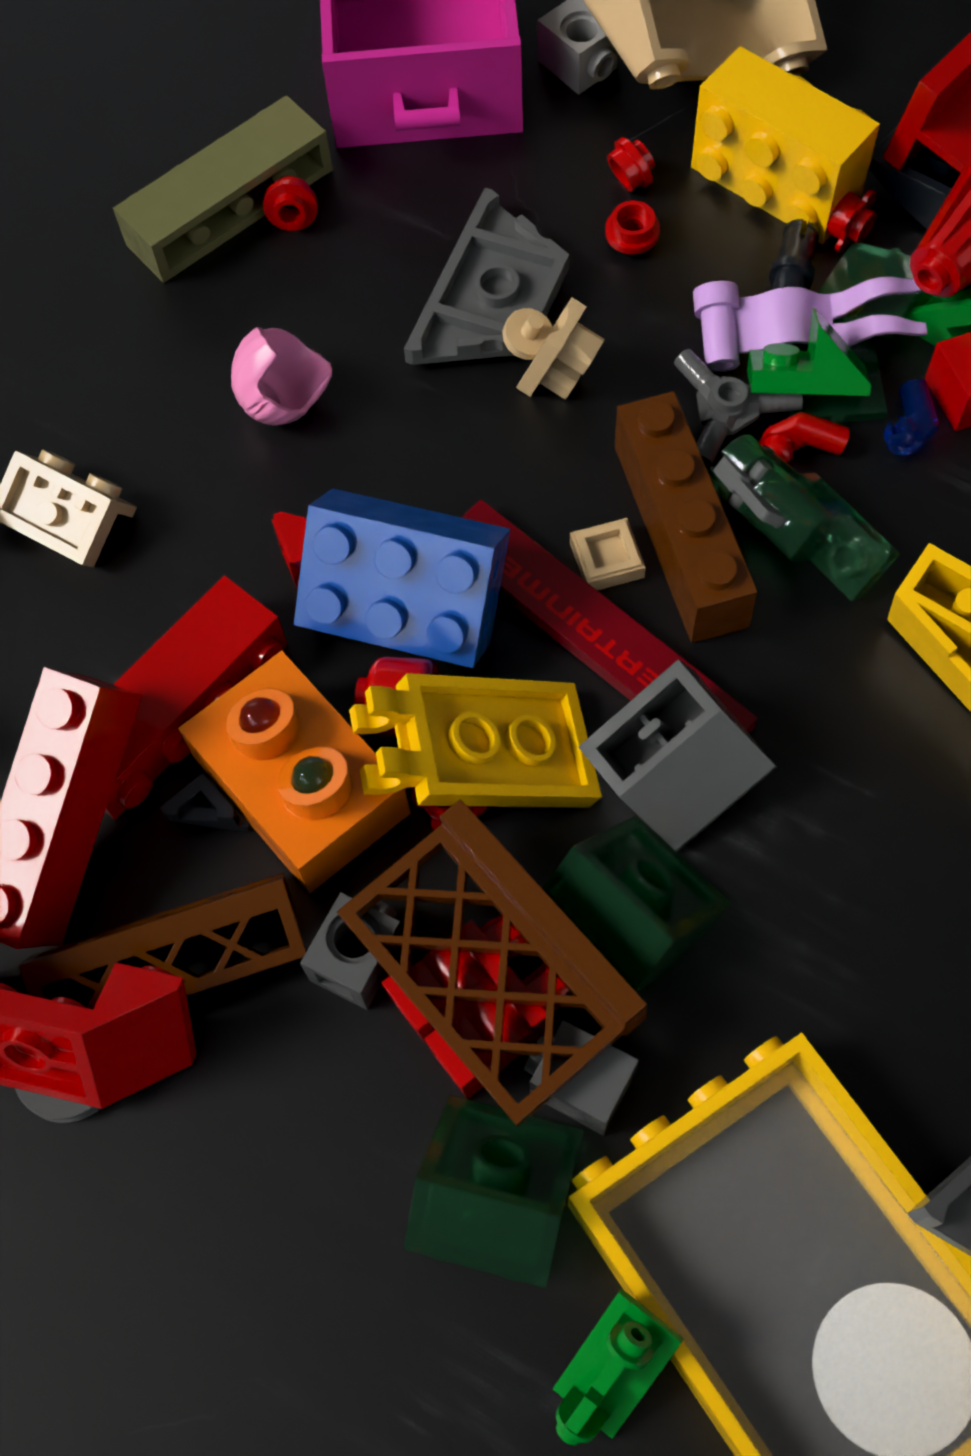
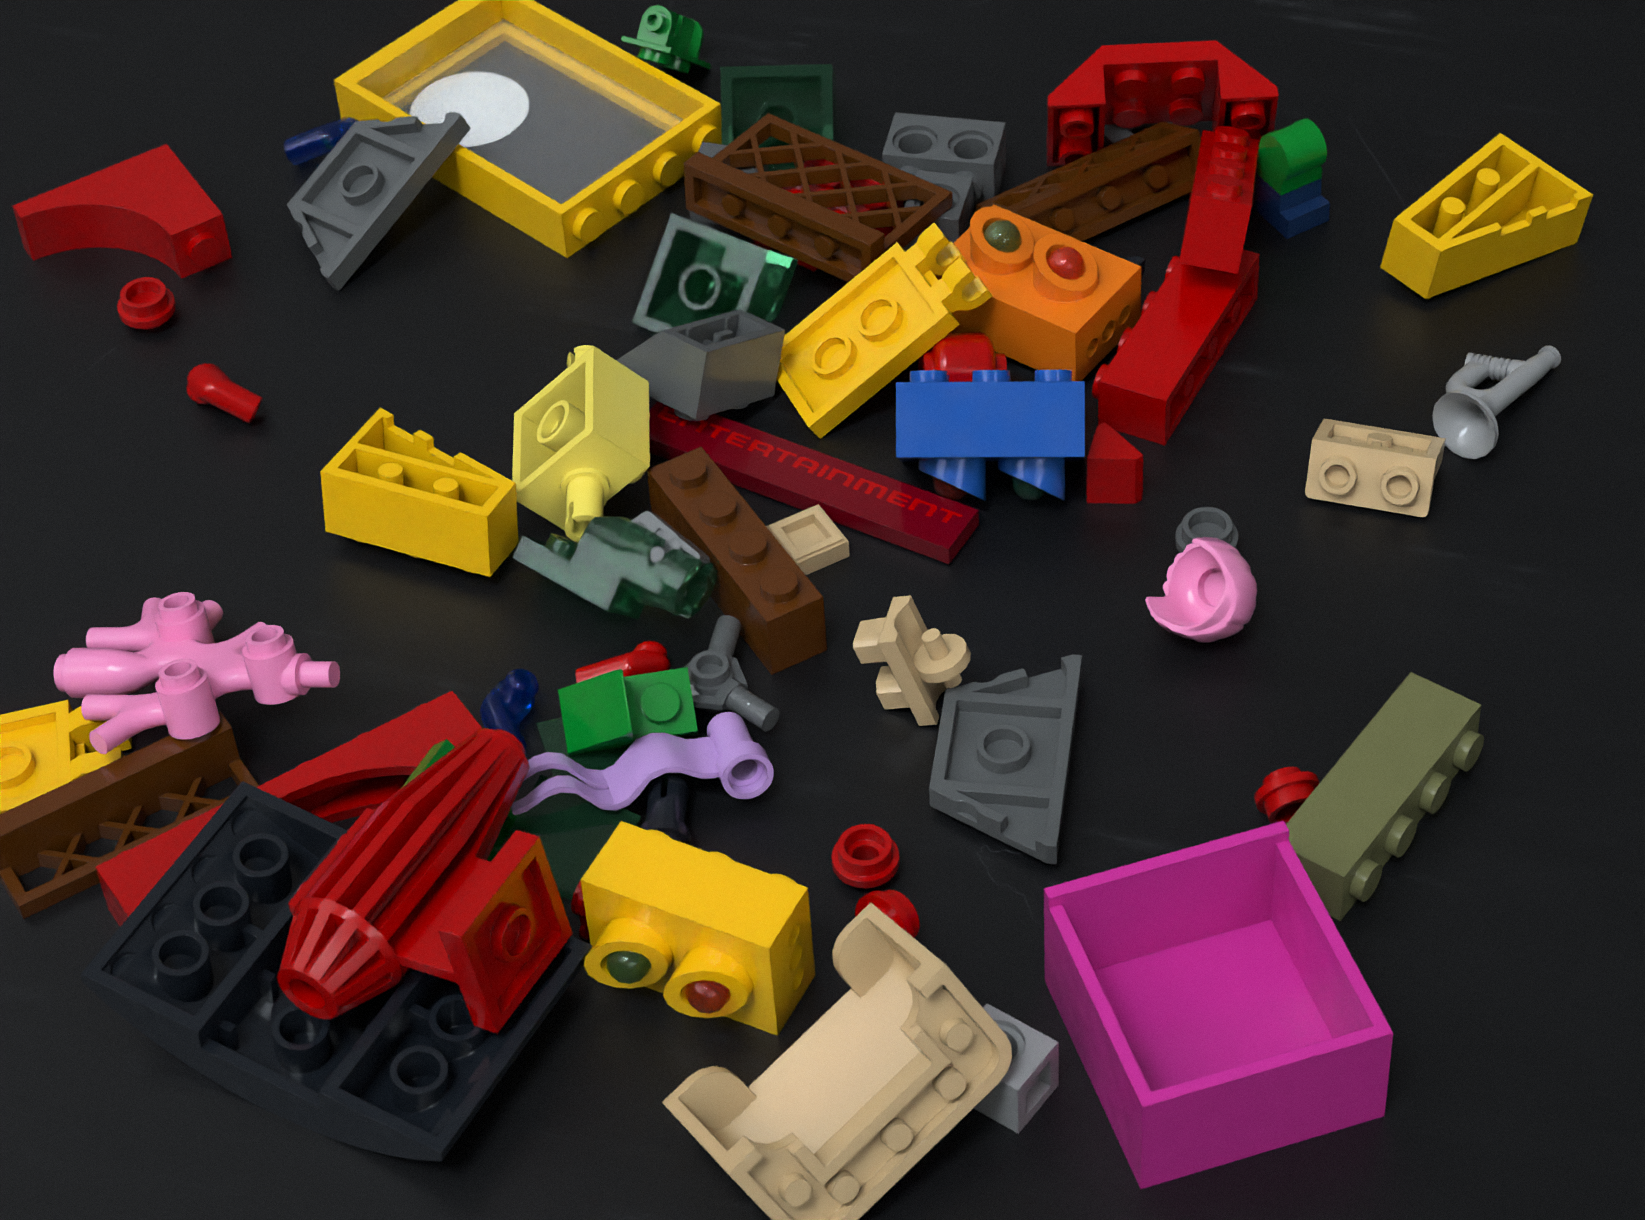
camera: 165 degrees right, 20 degrees down
none -> light yellow brick [512,345,651,544]
none -> dark grey brick [882,112,1006,207]
none -> dark grey plate [1175,507,1238,553]

